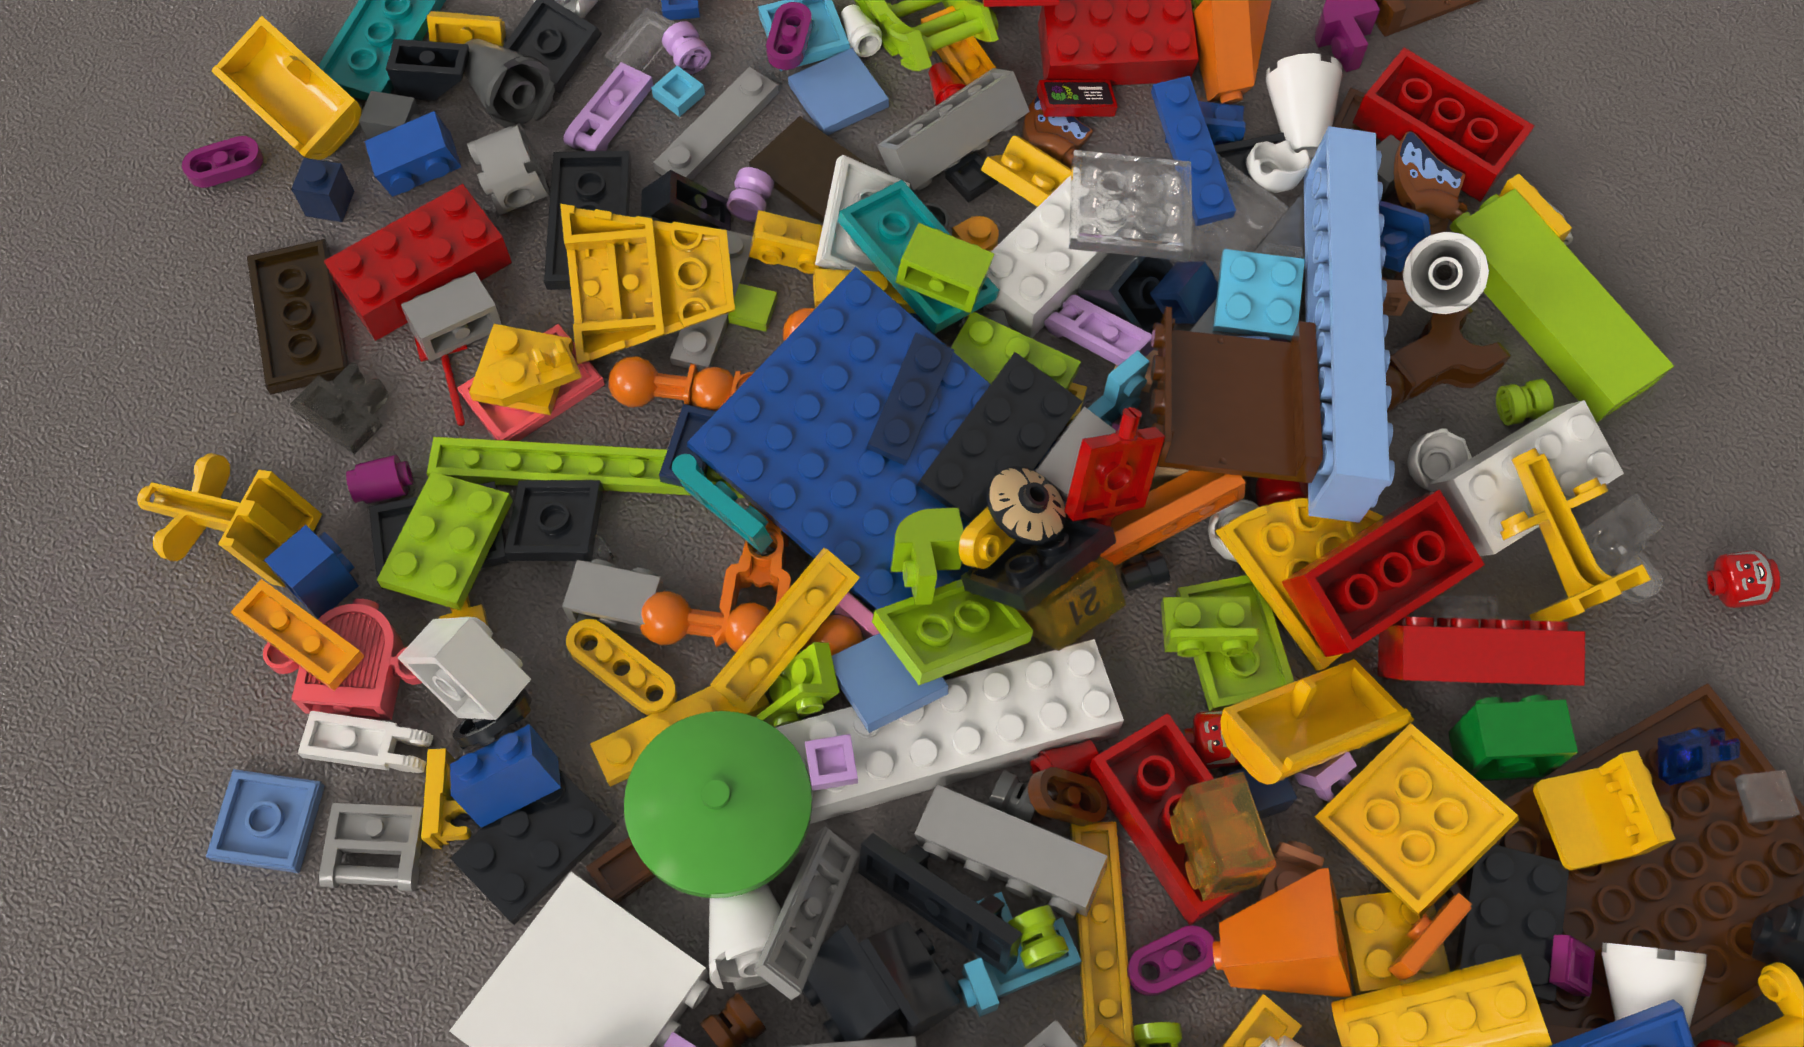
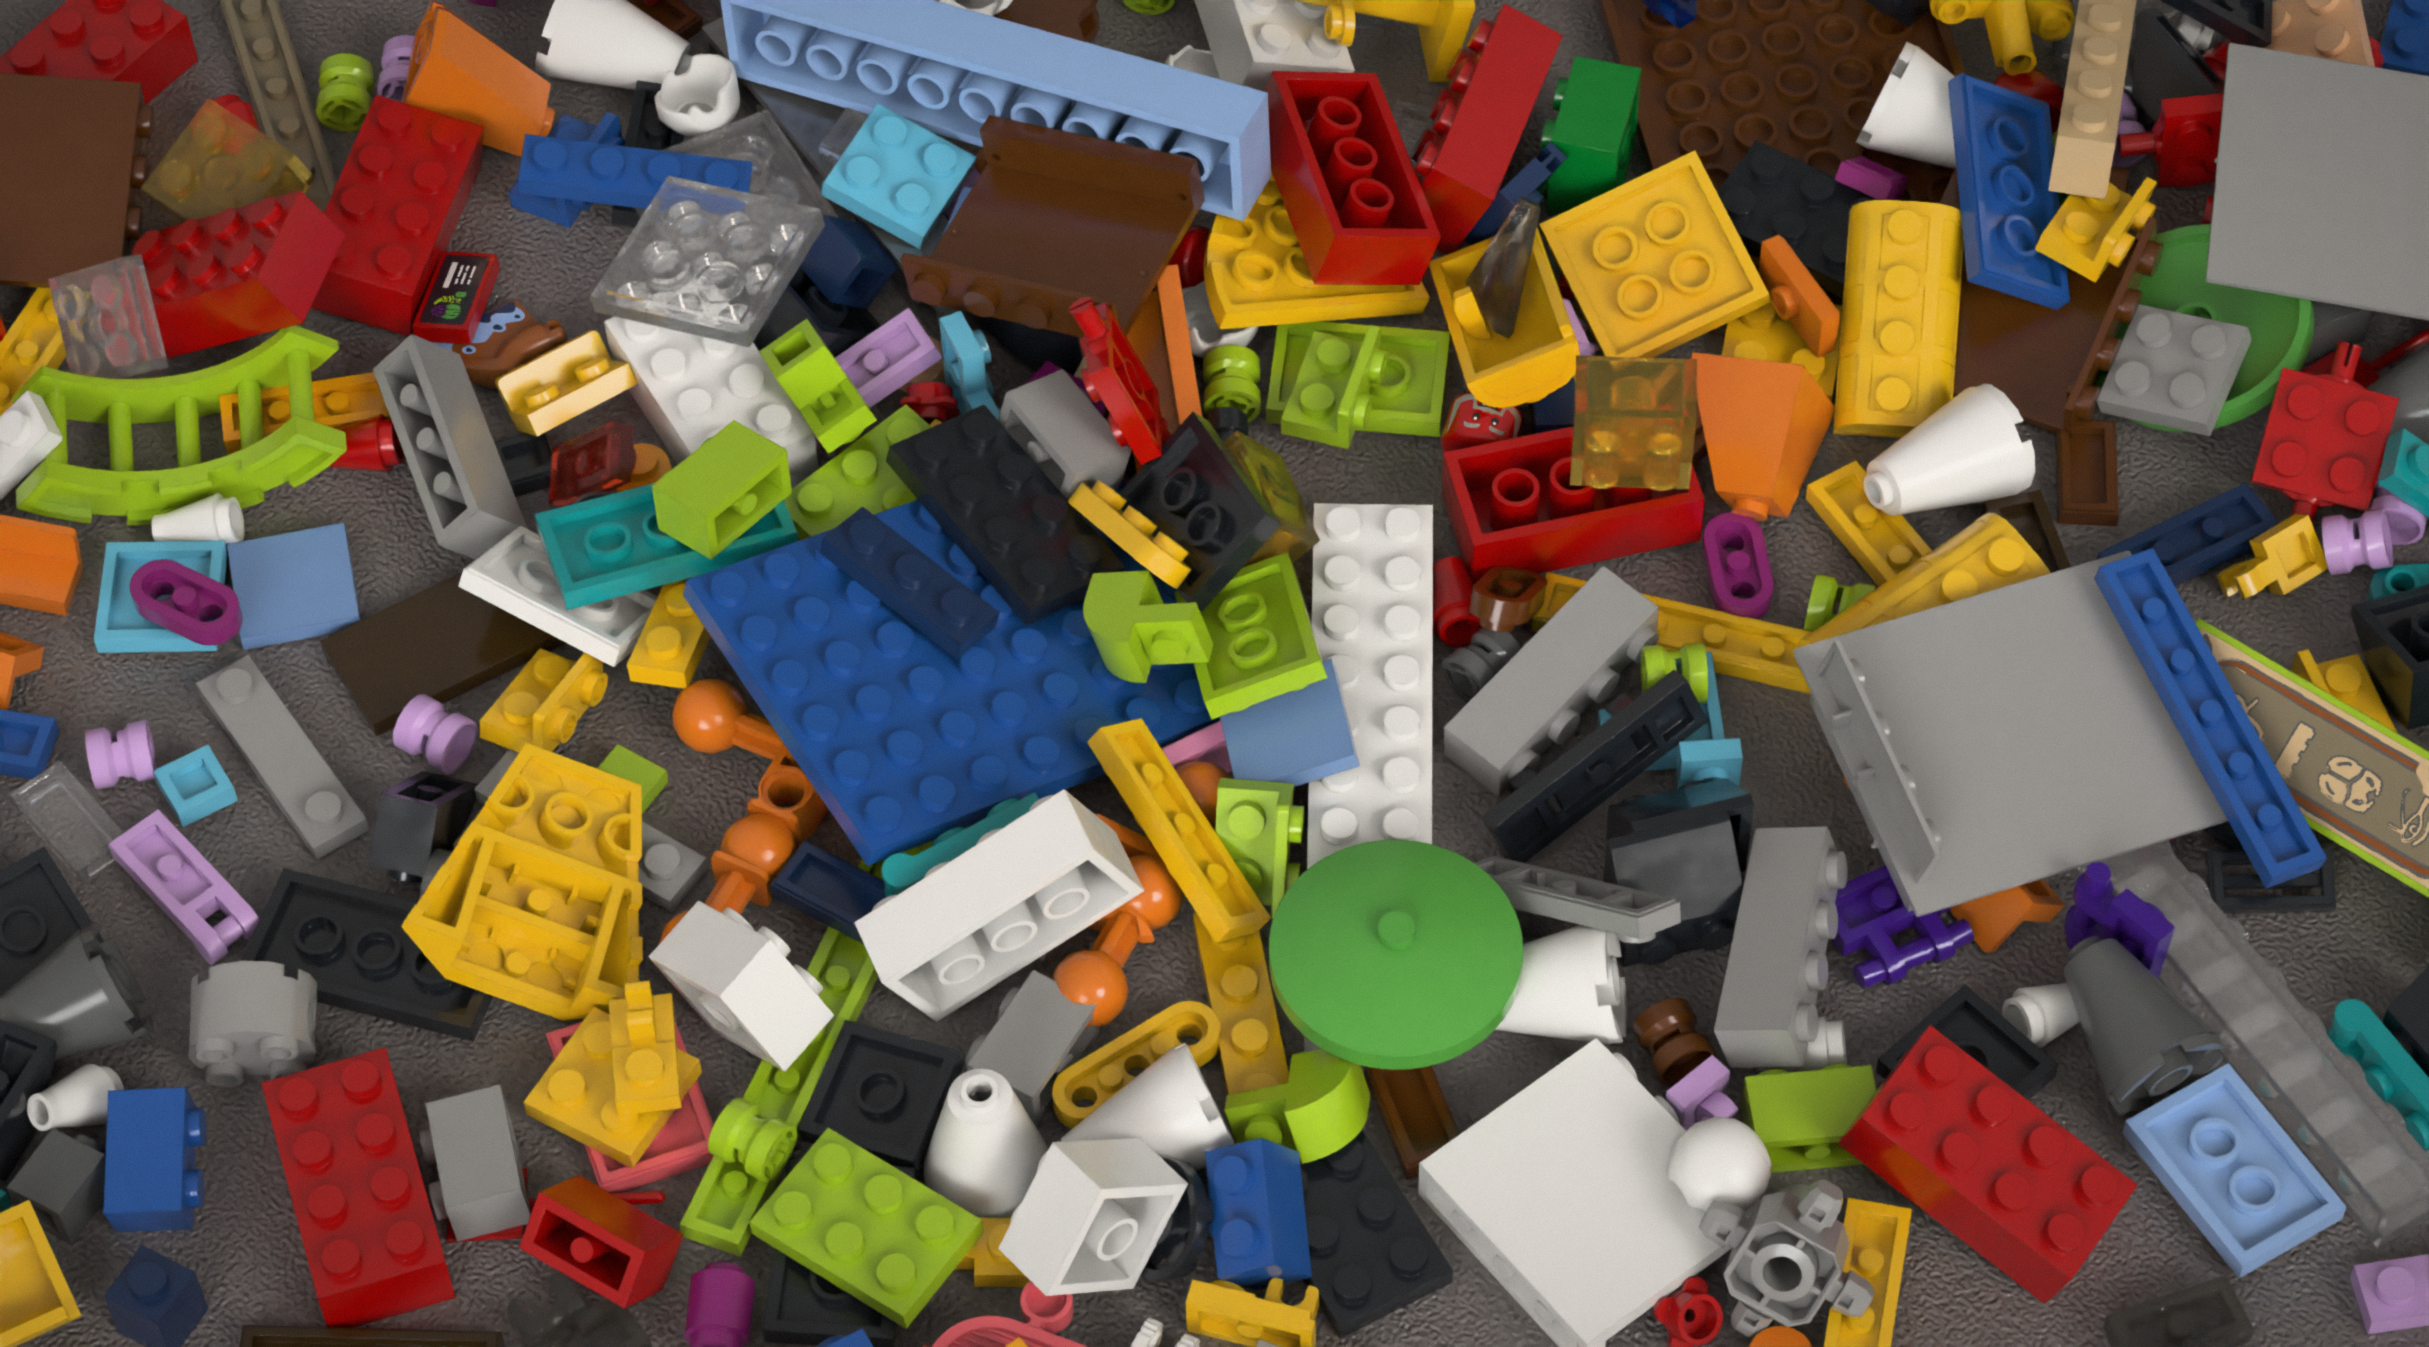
camera: 70 degrees left, 10 degrees down
lavender plate [805,734,858,791] -> none
tan dish [986,466,1066,546] -> none
yellow bracket [1533,750,1675,870] -> none
none -> white cone [27,1064,124,1131]
none -> red brick [519,1175,684,1309]
none -> clear red plate [549,421,637,507]
none -> white brick [648,901,834,1072]
none -> lime wheel [708,1097,797,1183]
none -> lime brick [759,318,877,454]
none -> white brick [854,789,1145,1022]
none -> red plate [900,382,960,425]
none -> white cone [923,1069,1048,1218]
none -> white cone [1061,1043,1235,1171]
none -> lime wheel [1203,345,1261,423]
none -> lime brick [1224,1049,1370,1164]
none -> dark blue plate [1465,142,1567,245]
none -> clear smoke tile [1466,197,1541,339]

